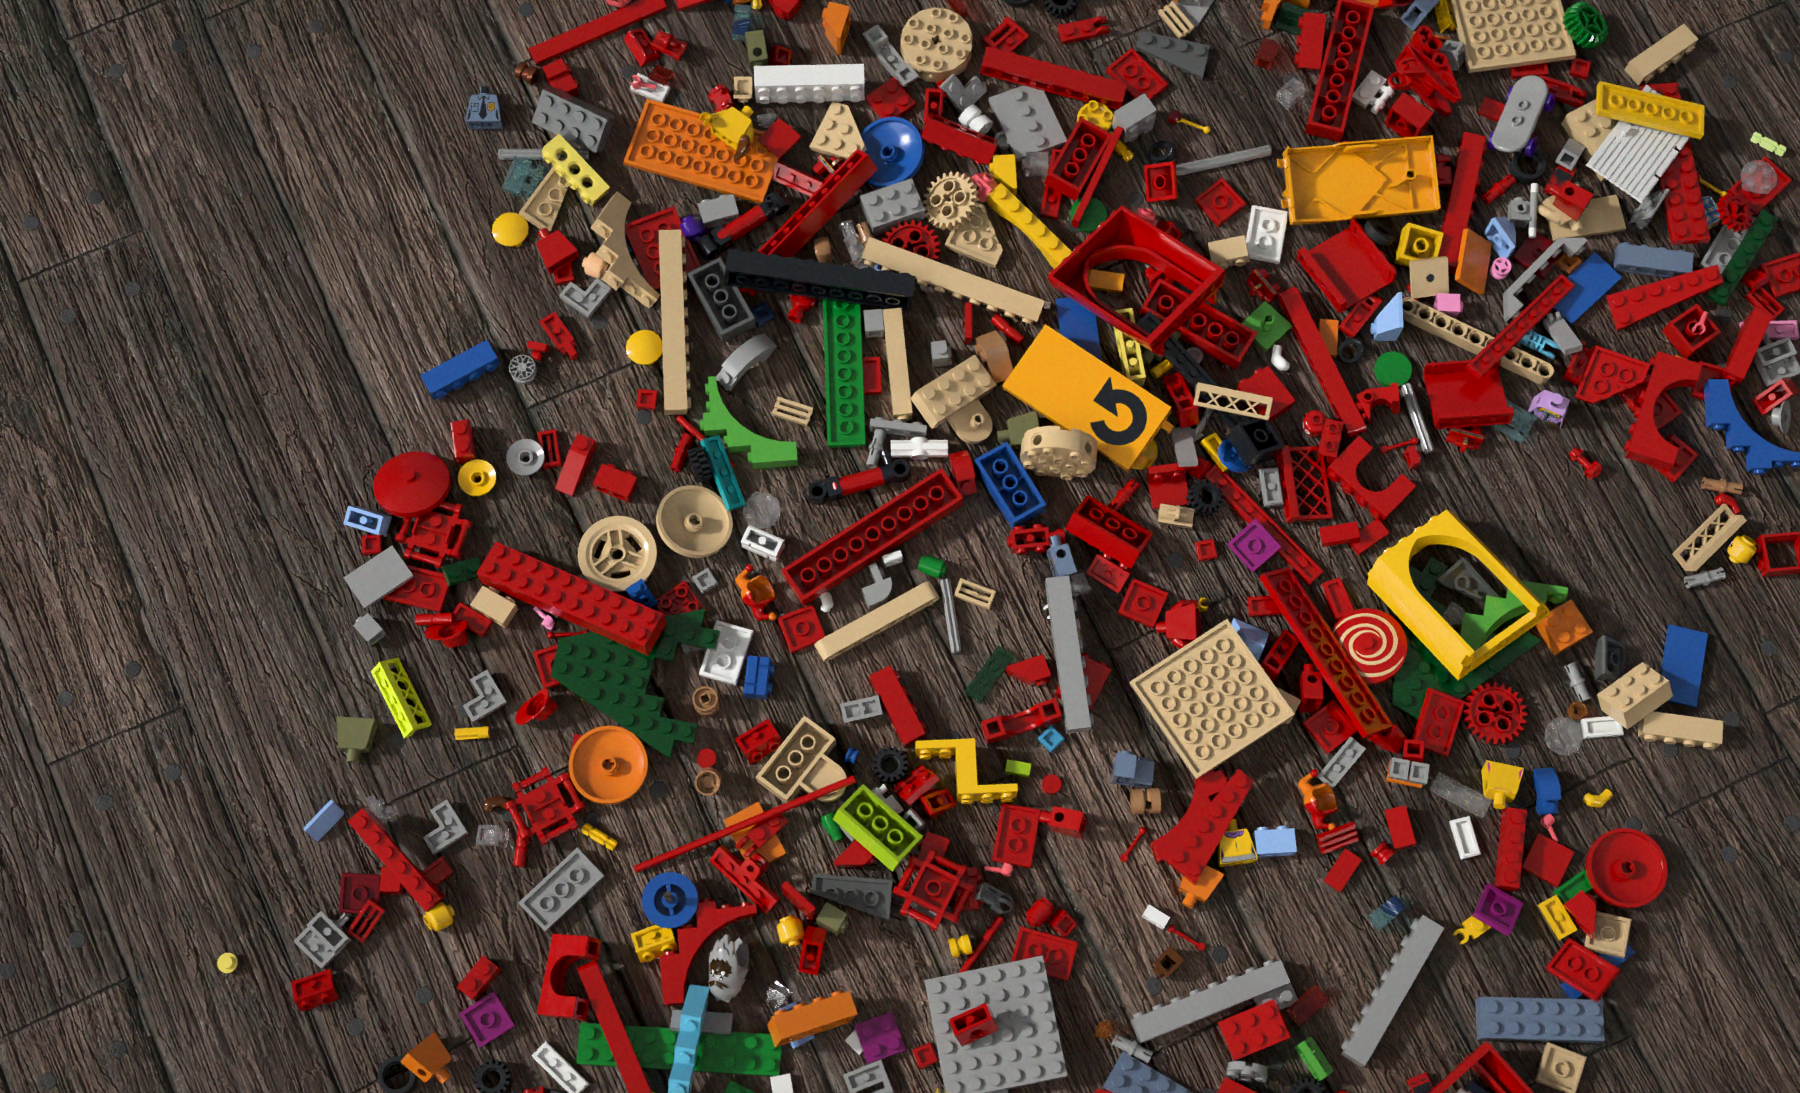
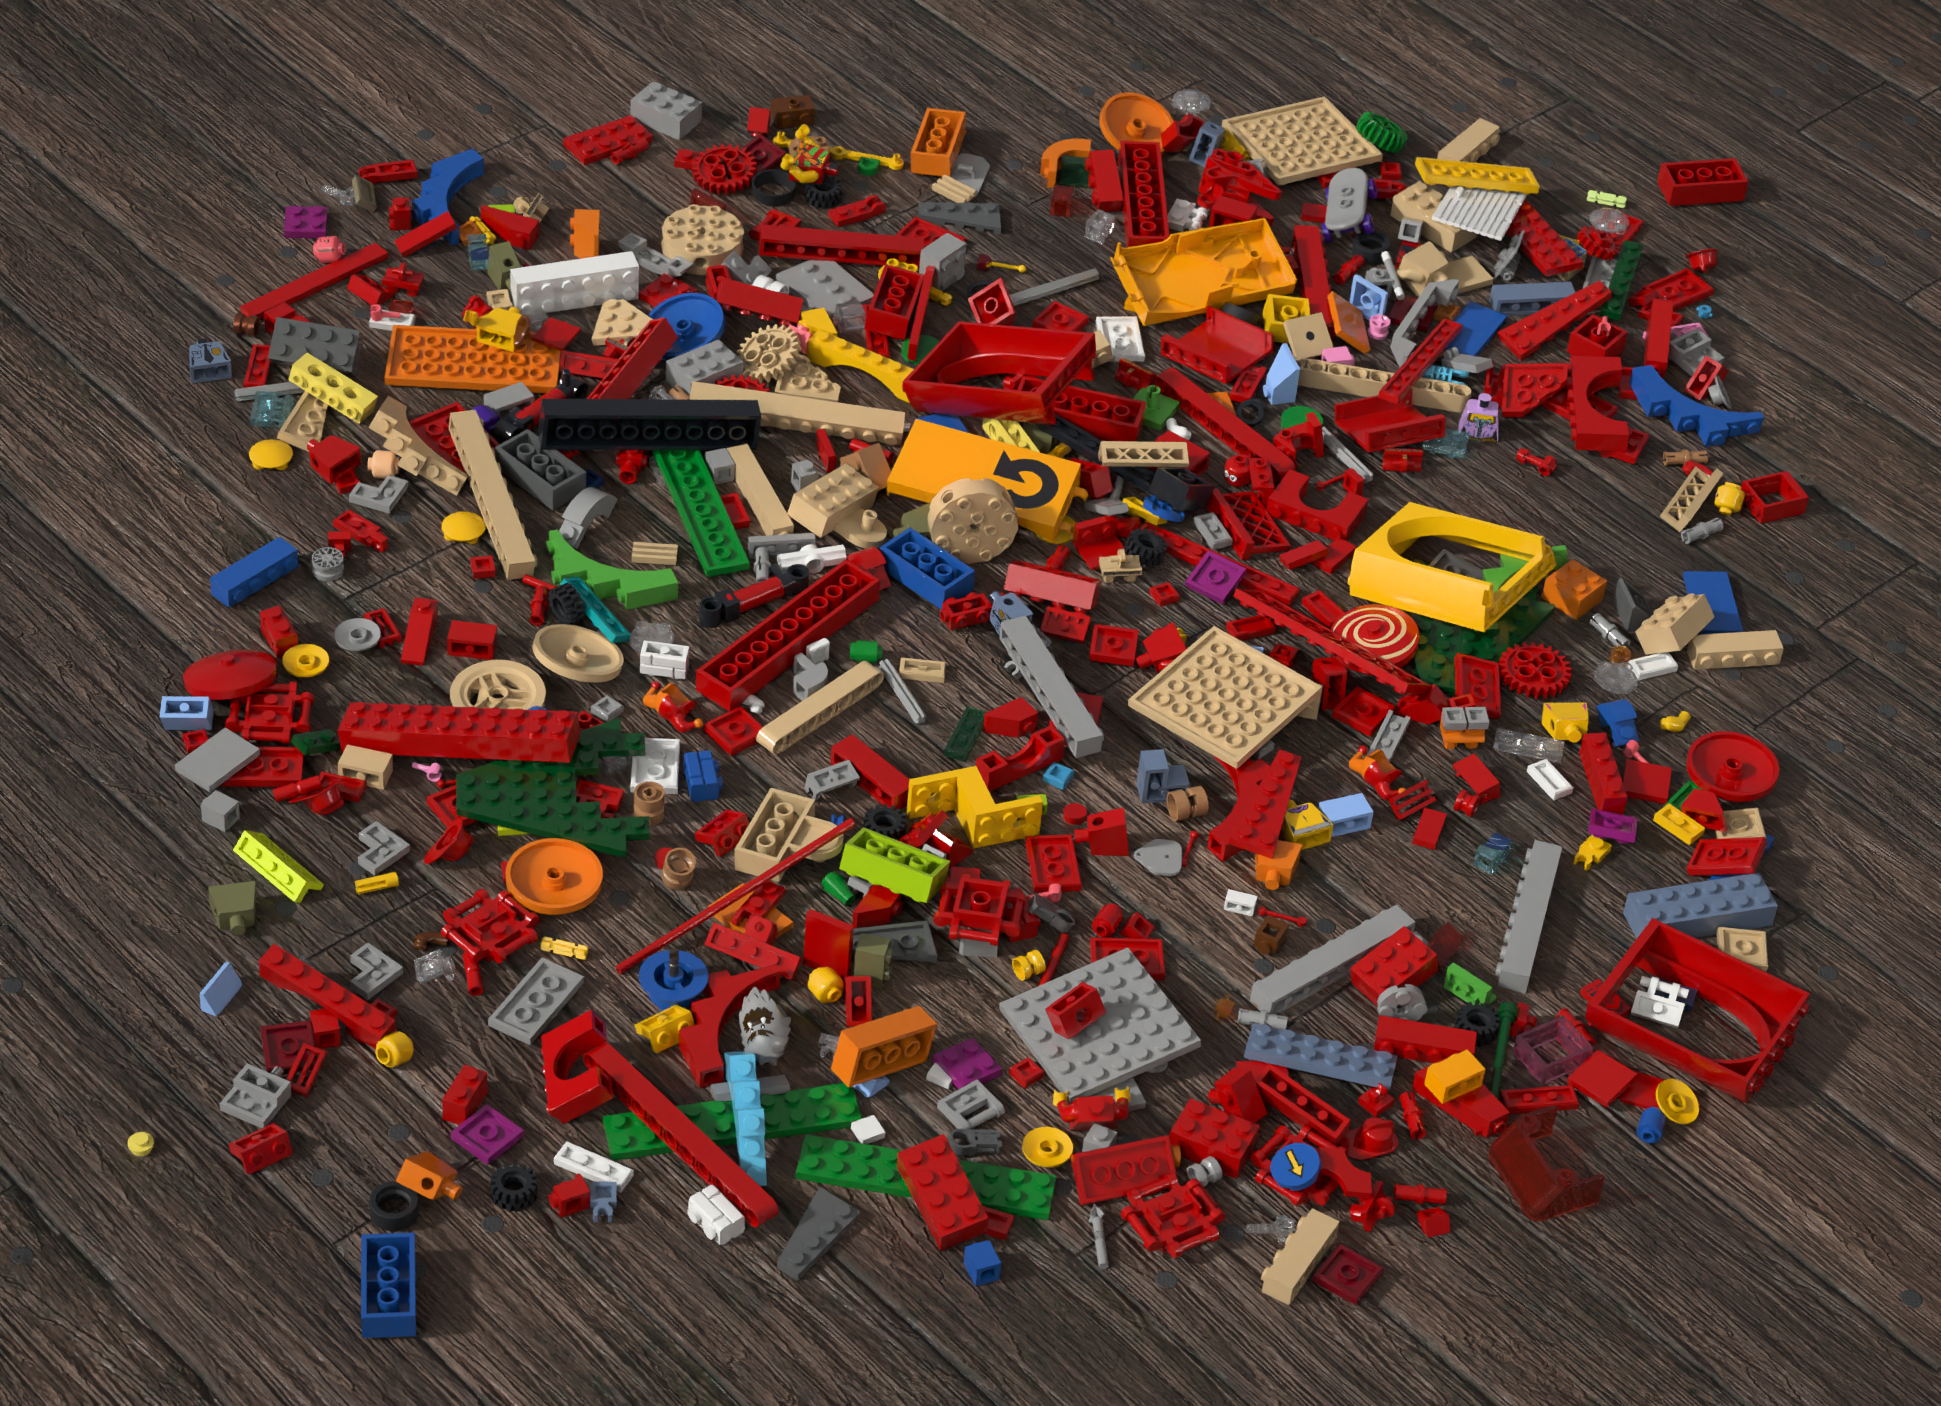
camera: 20 degrees left, 30 degrees down
red torso [1547,181,1594,222] -> none
none -> red tile [243,344,272,388]
none -> red plate [576,779,624,818]
none -> light grey piece [1134,839,1182,876]

